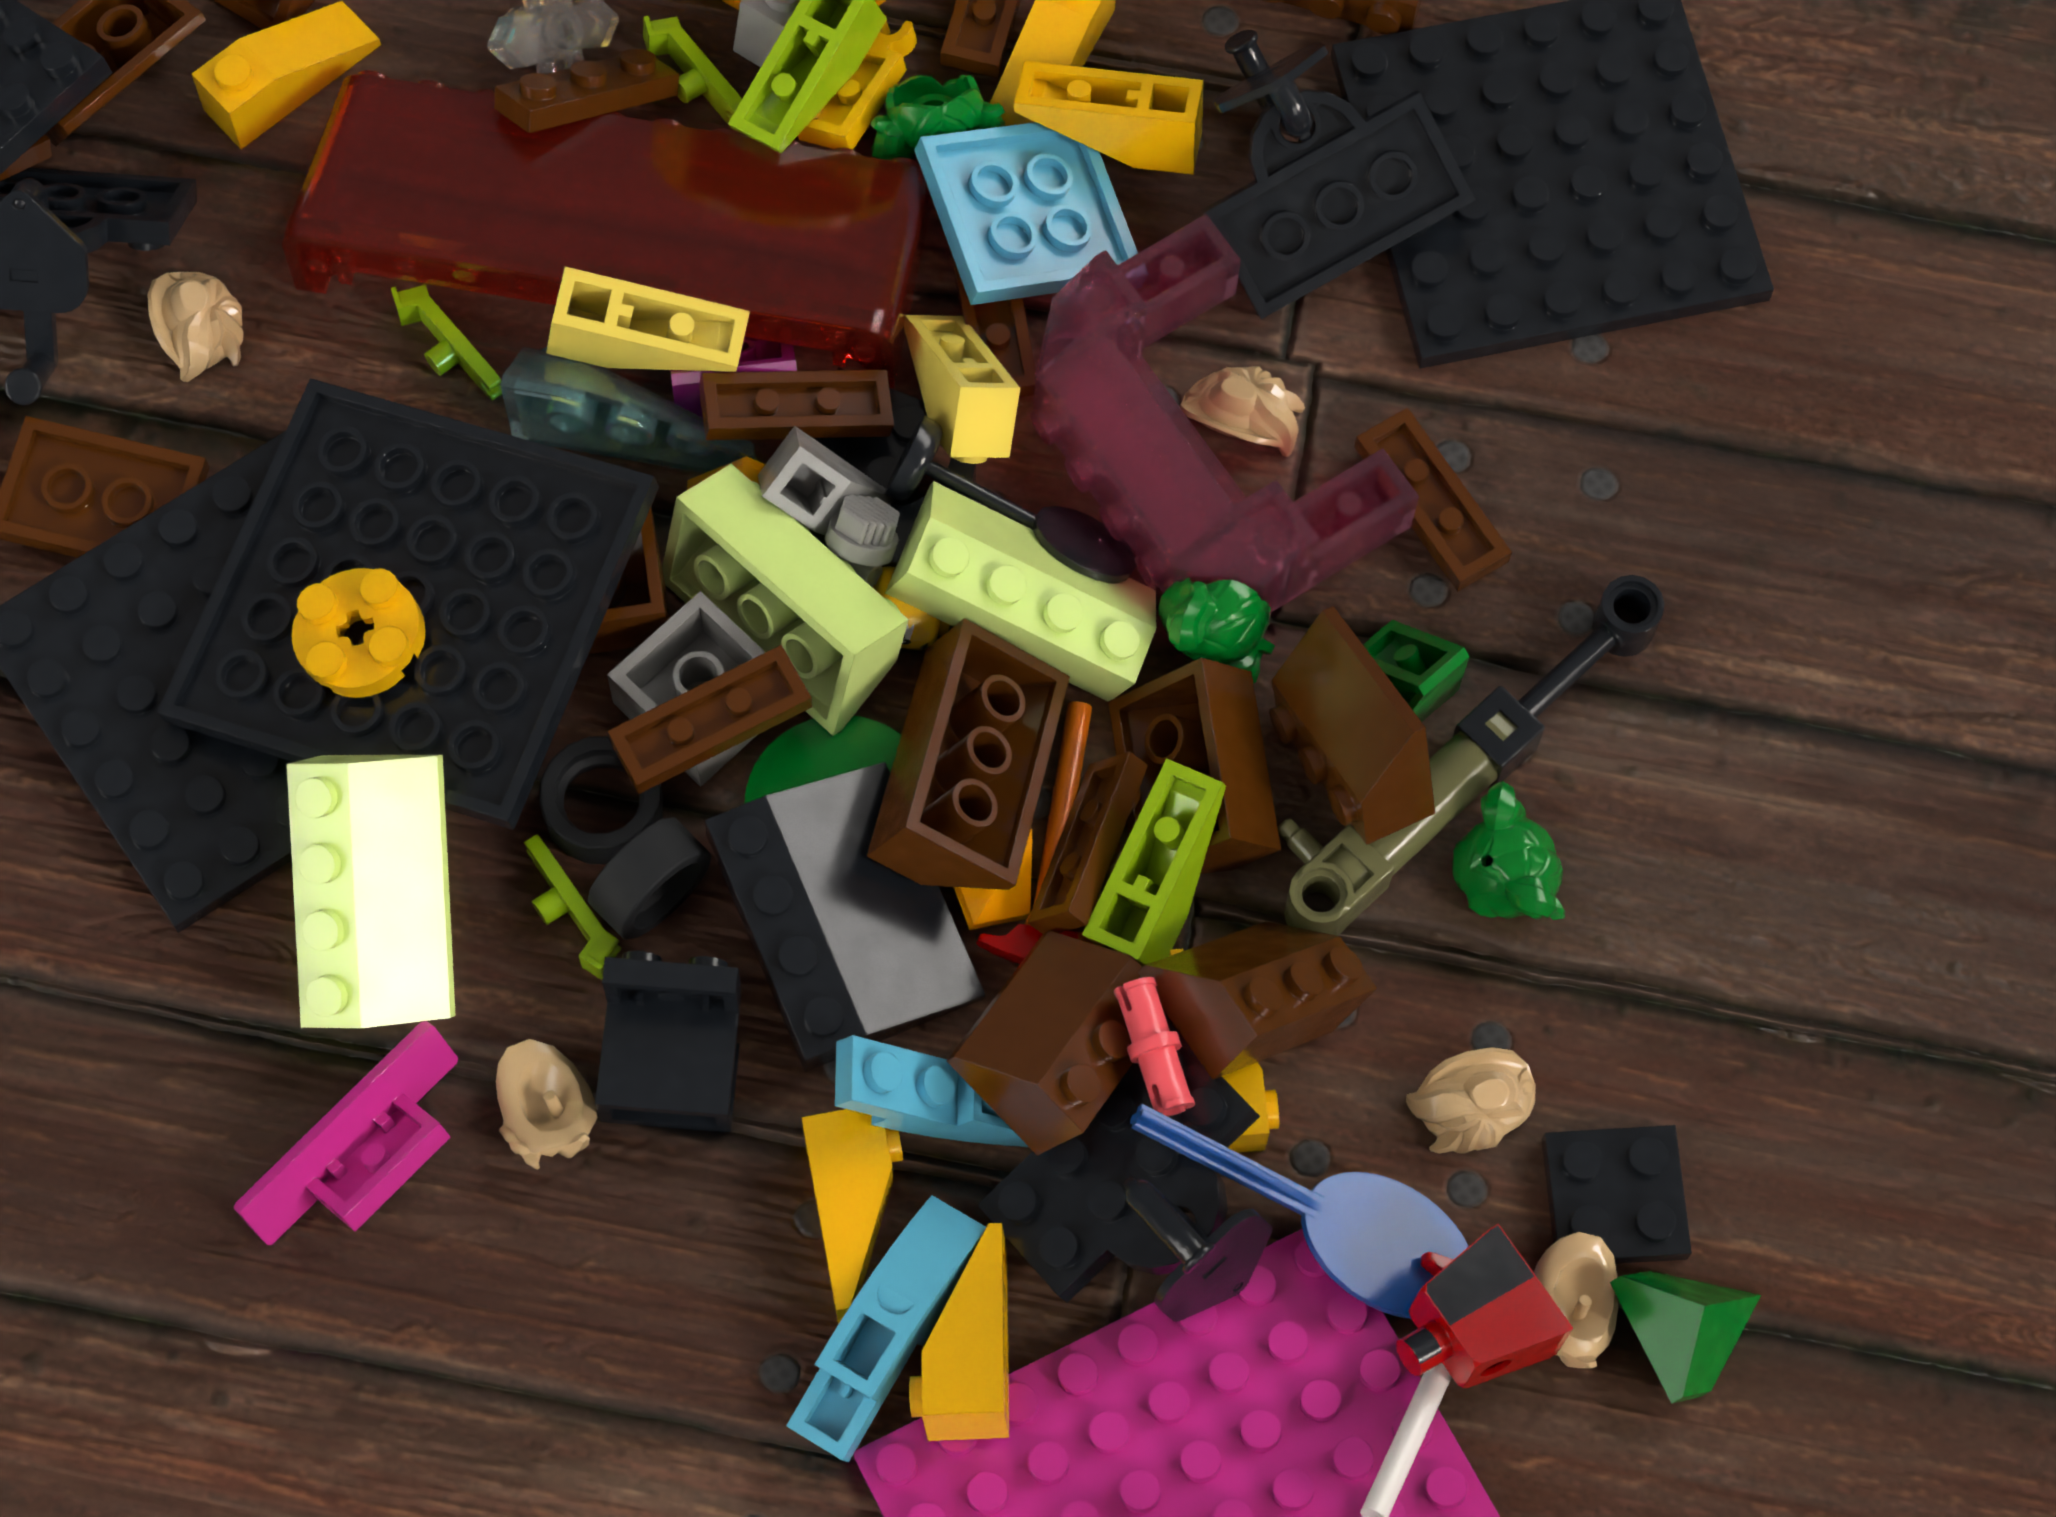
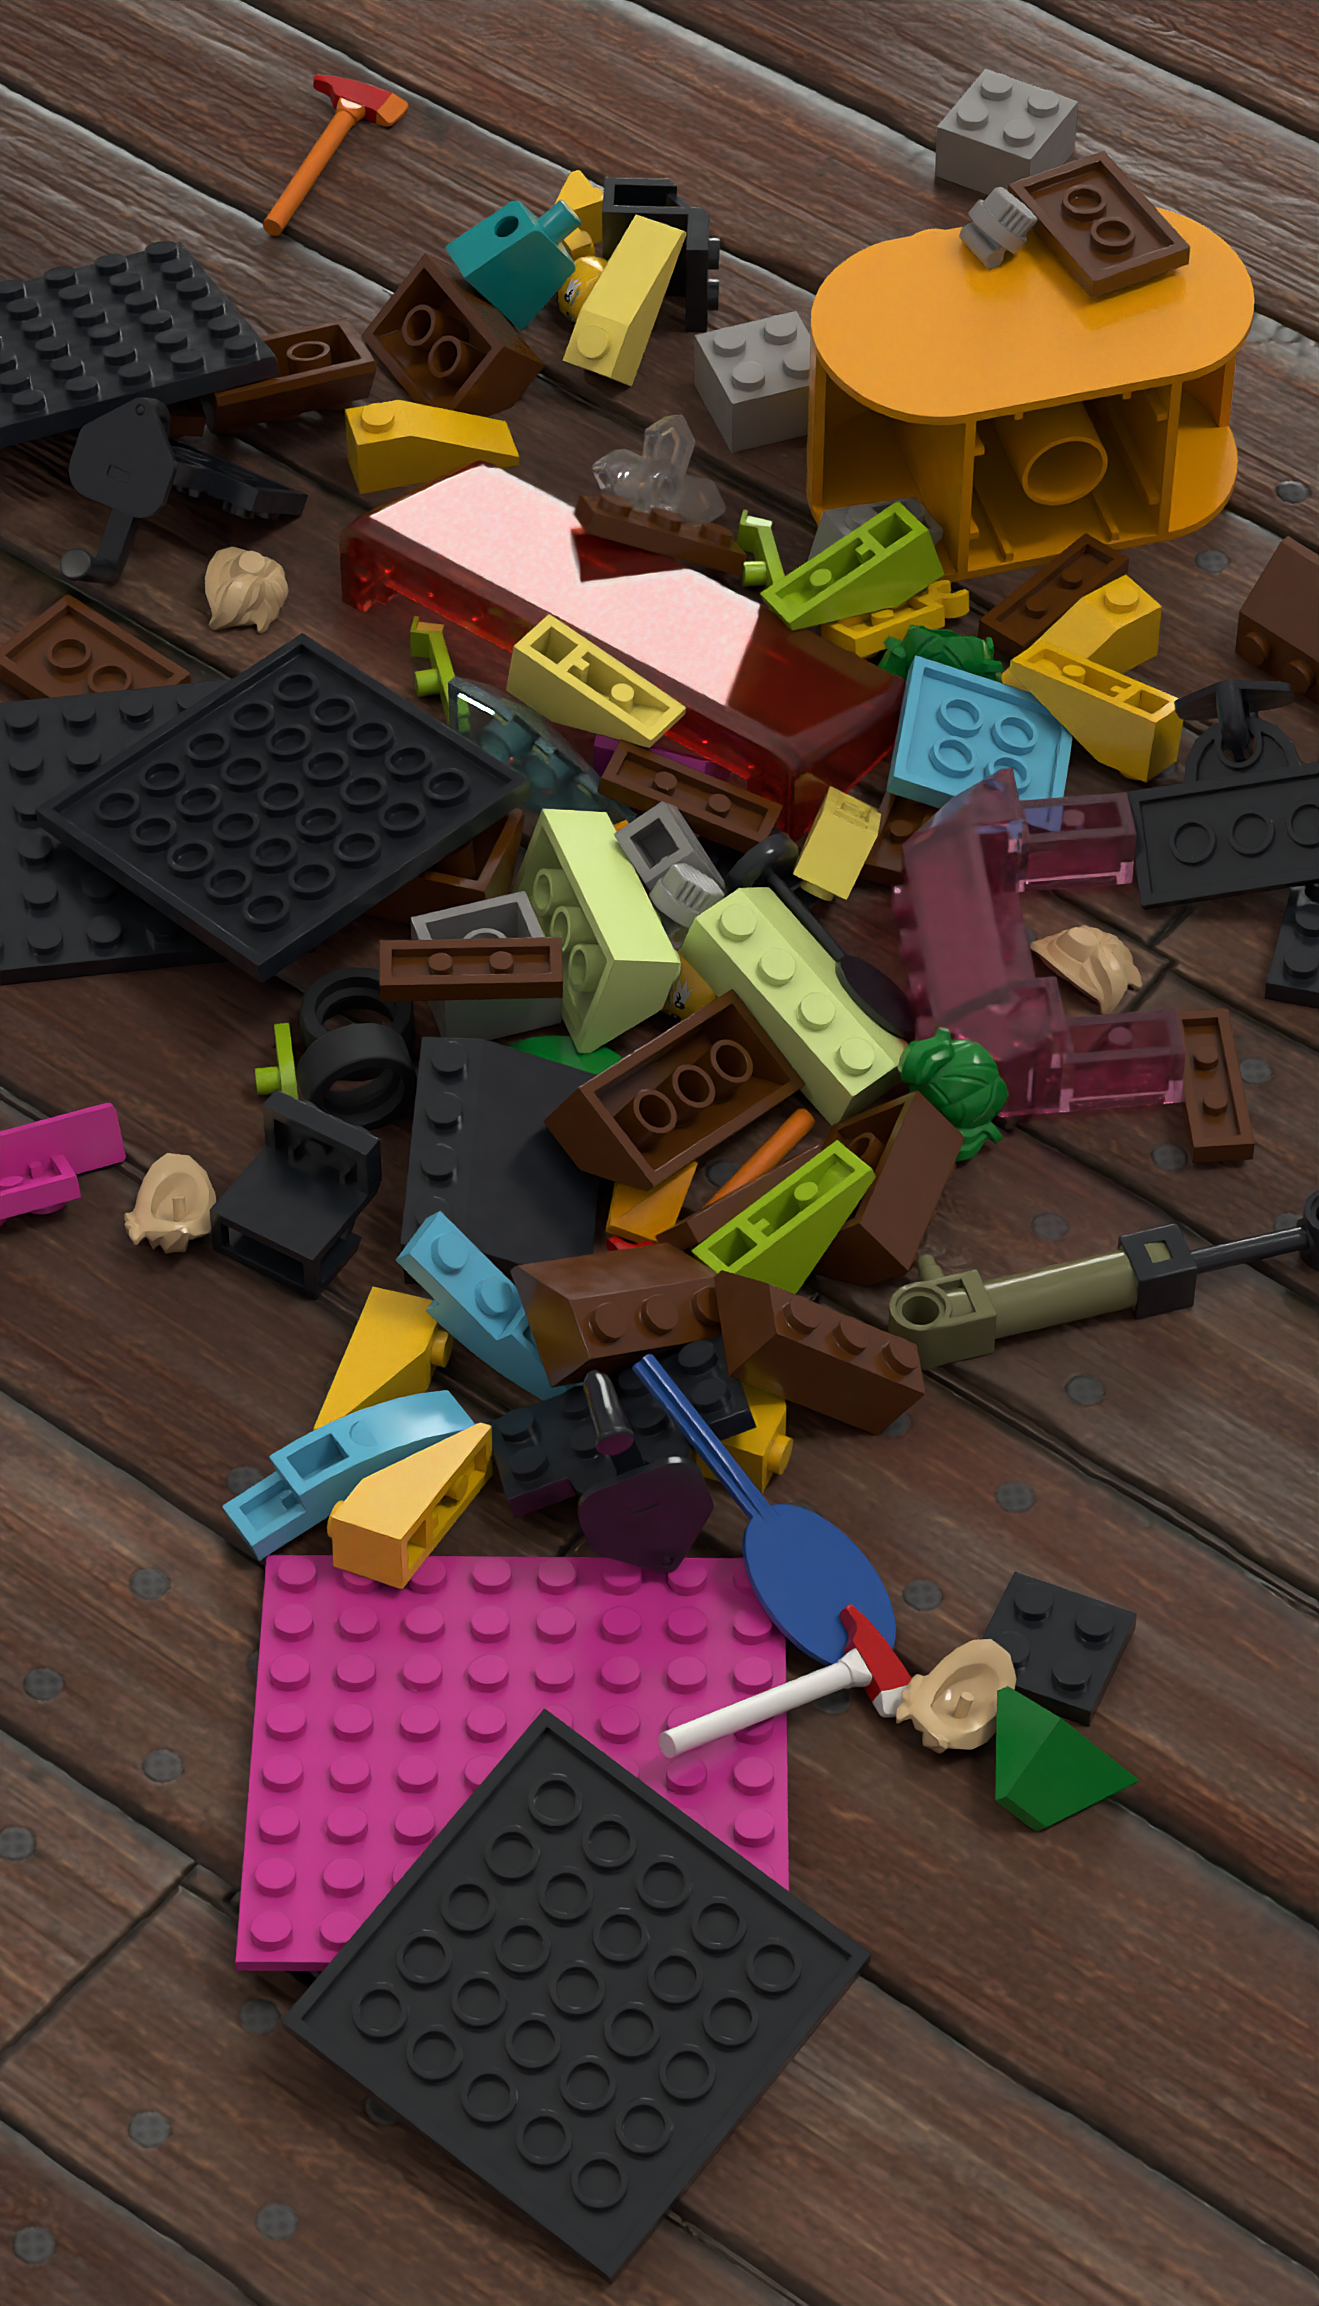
camera: 30 degrees right, 20 degrees down
yellowish green slope [287,755,456,1028] -> none
yellow plate [292,568,425,698] -> none
coral pin [1114,977,1195,1117] -> none
reddish brown slope [1269,606,1435,845] -> none
green slope [1363,620,1469,722] -> none
red torso [1396,1223,1573,1388] -> none
tan hat [1406,1047,1536,1154] -> none
green hair [1452,781,1565,920] -> none

